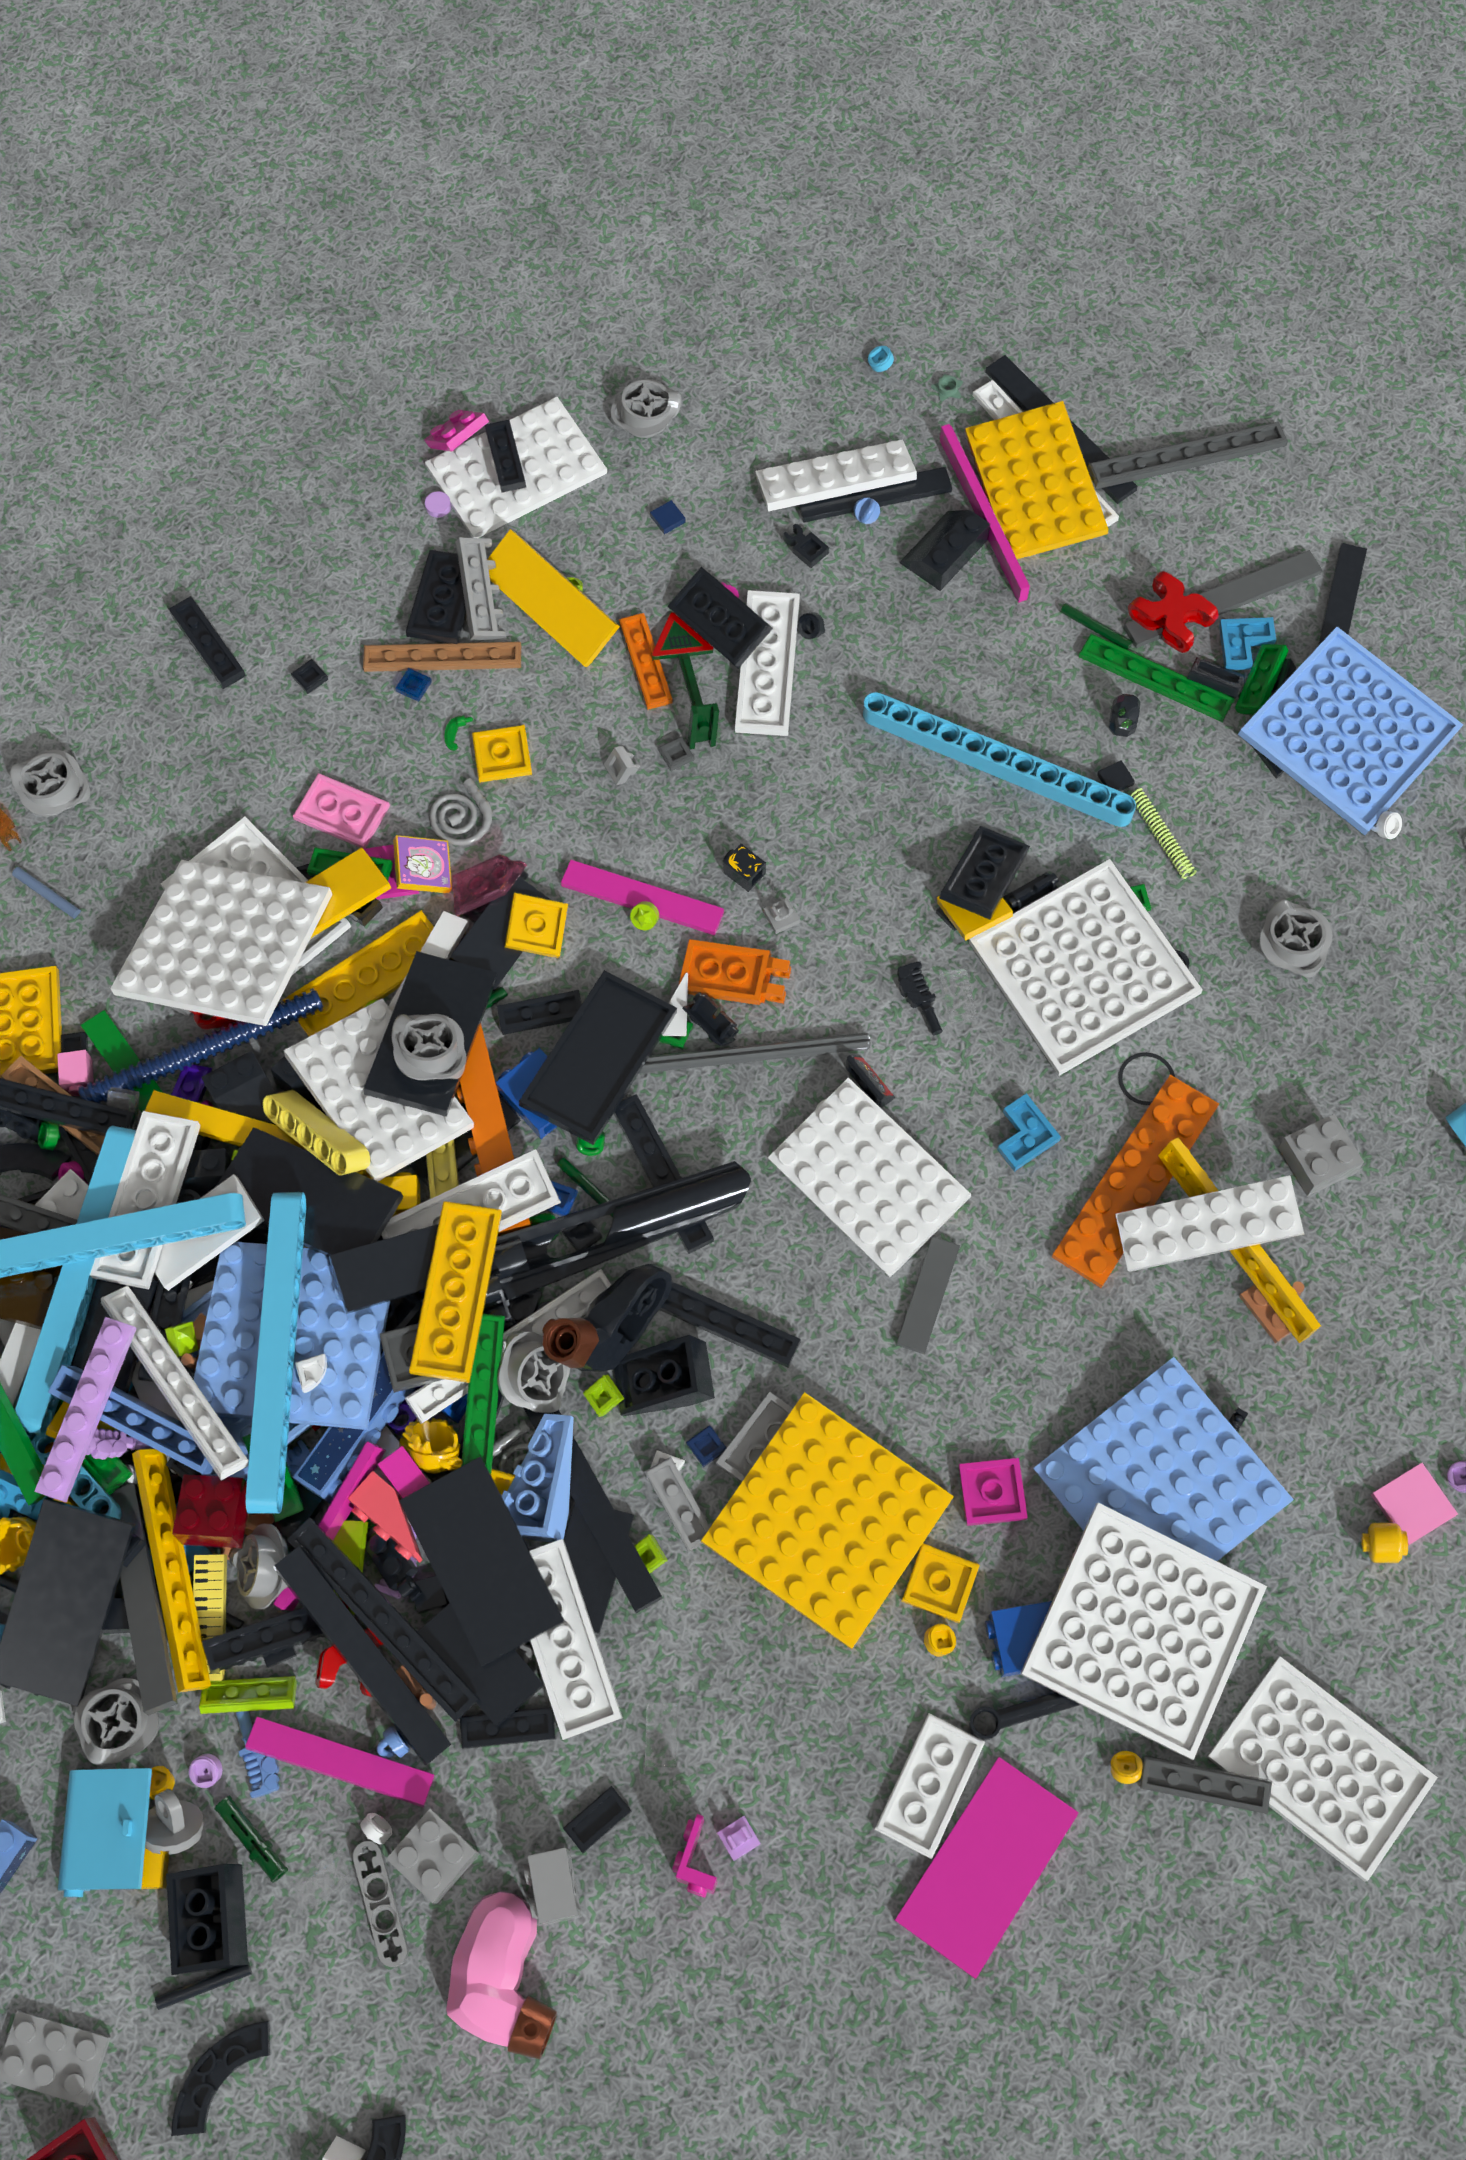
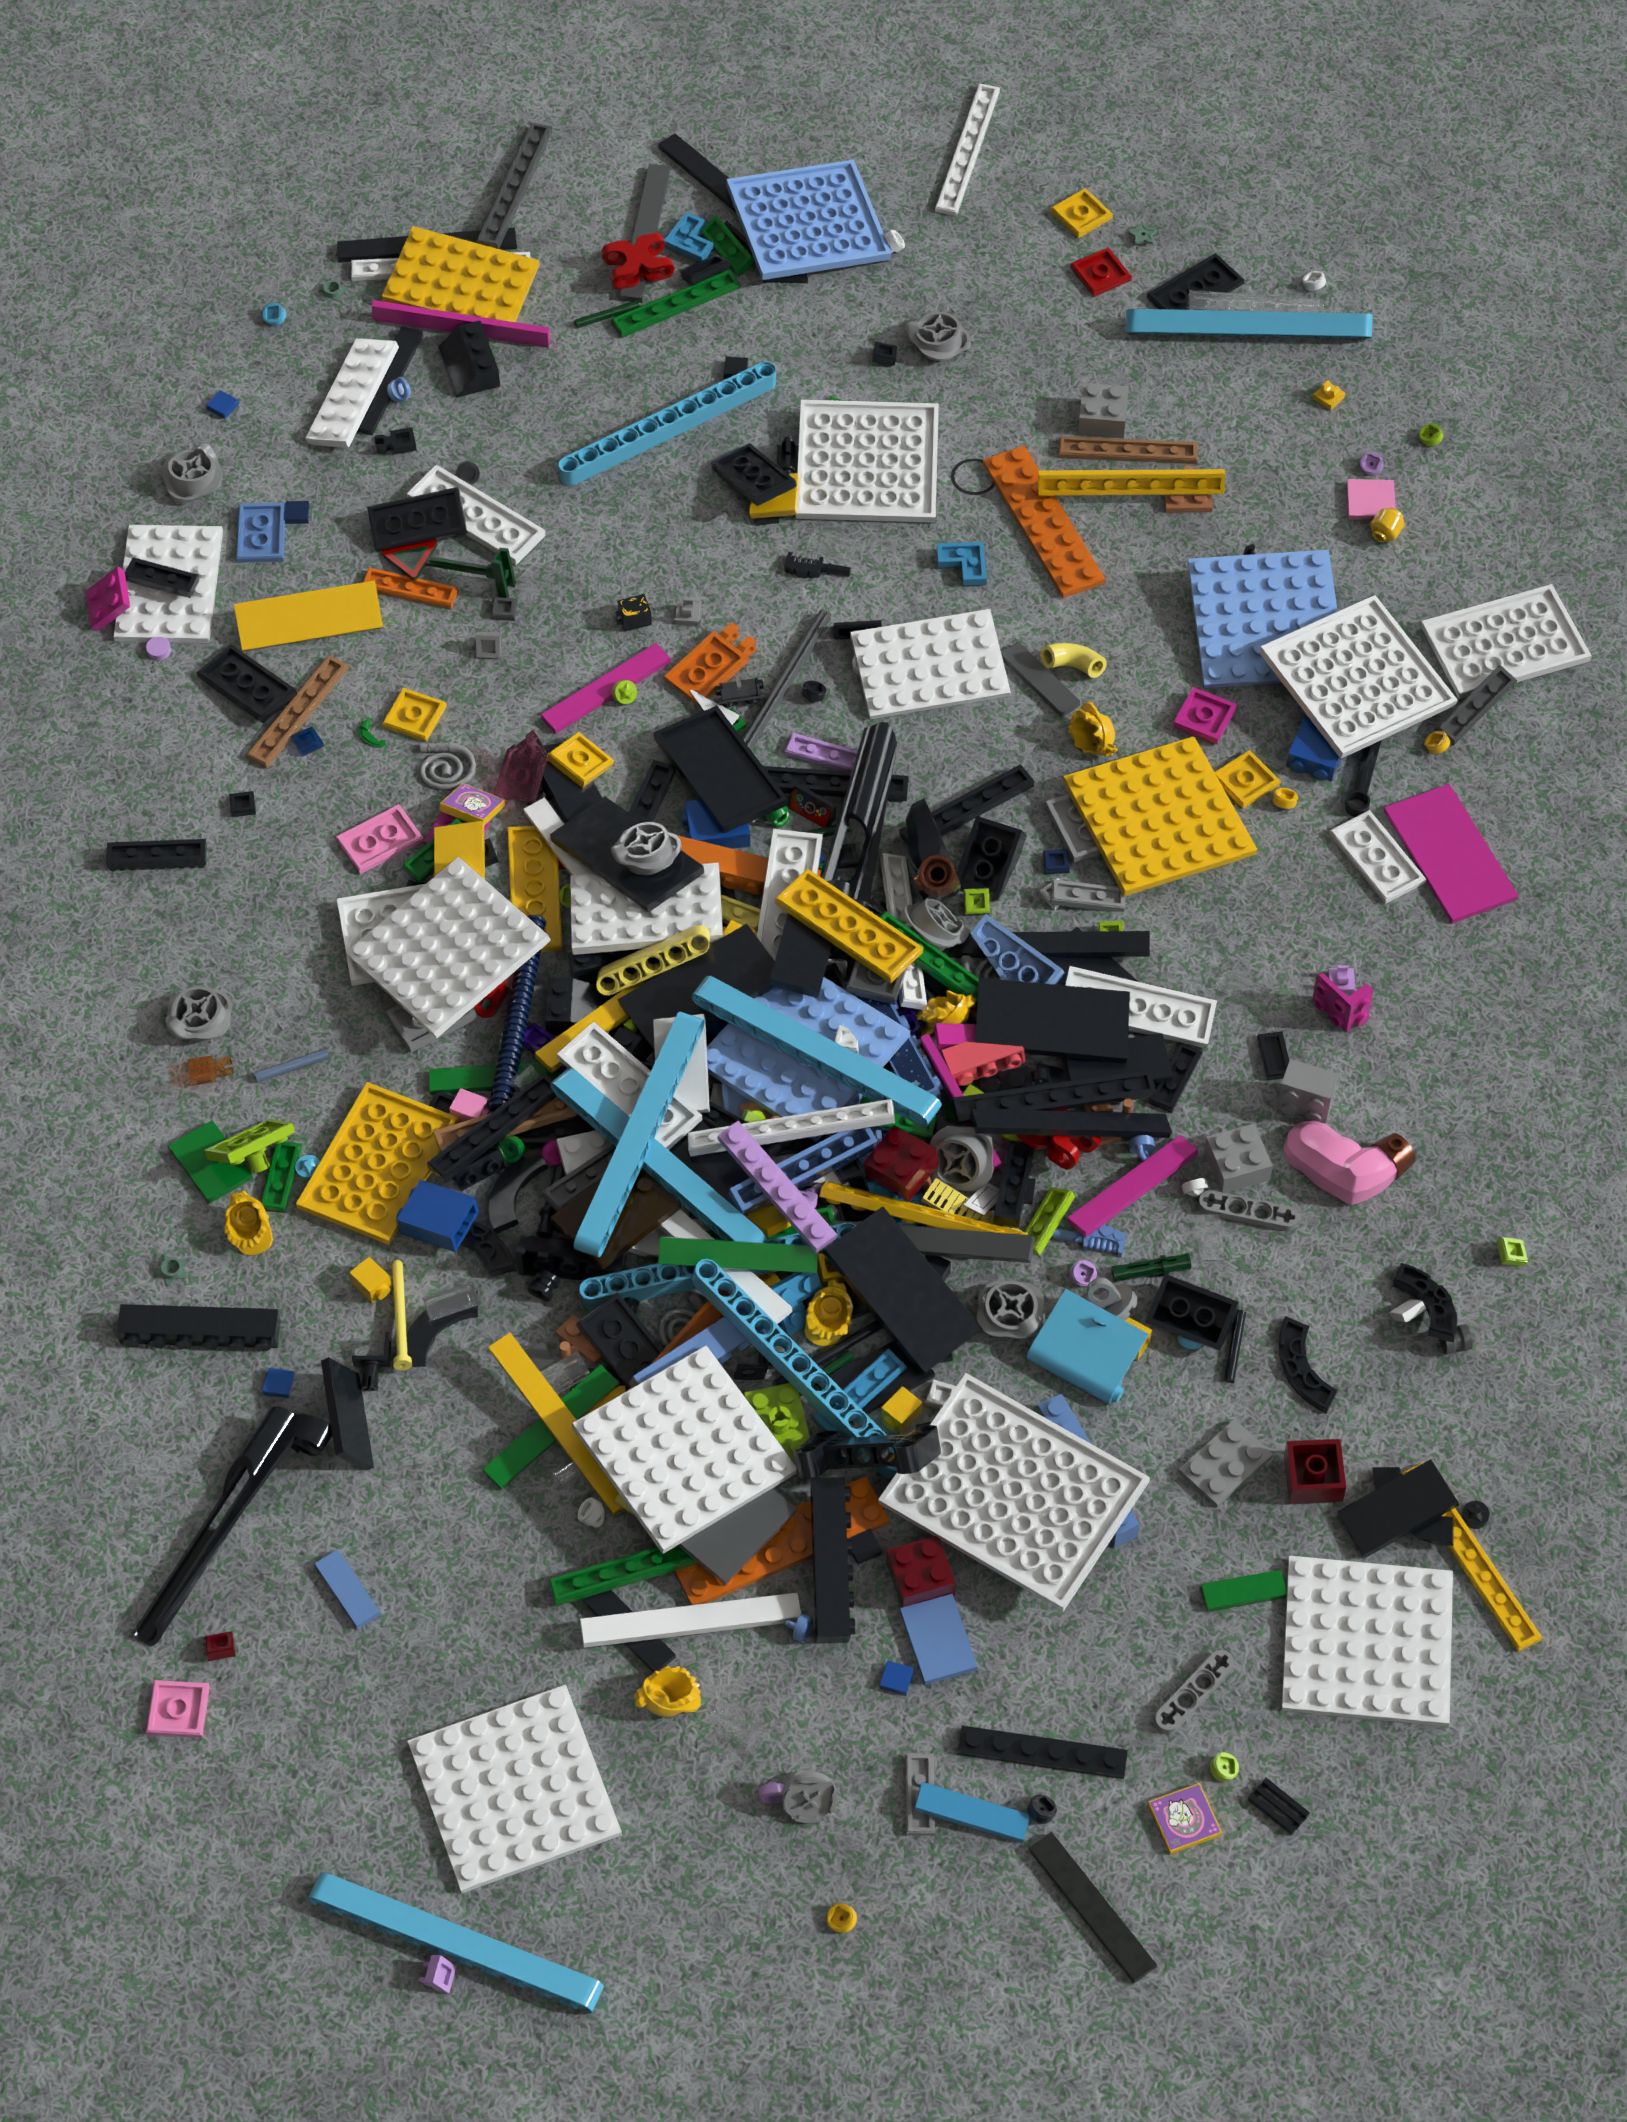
camera: 60 degrees left, 10 degrees down
light grey hinge [456,537,507,640] -> none
black rock [1109,694,1141,737] -> none
white plate [1115,1175,1304,1272] -> none
yellowish green piece [1130,788,1197,879] -> none
none -> blue tile [206,390,239,419]
none -> medium blue tile [236,503,286,563]
none -> lavender tile [785,733,857,772]
none -> slope [787,783,836,828]
none -> black tile [801,681,826,702]
none -> black tile [872,341,897,366]
none -> white sticker [964,1183,999,1215]
none -> light yellow cylinder [1040,643,1107,678]
none -> medium nougat tile [1059,436,1198,464]
none -> yellow hair [1068,701,1118,757]

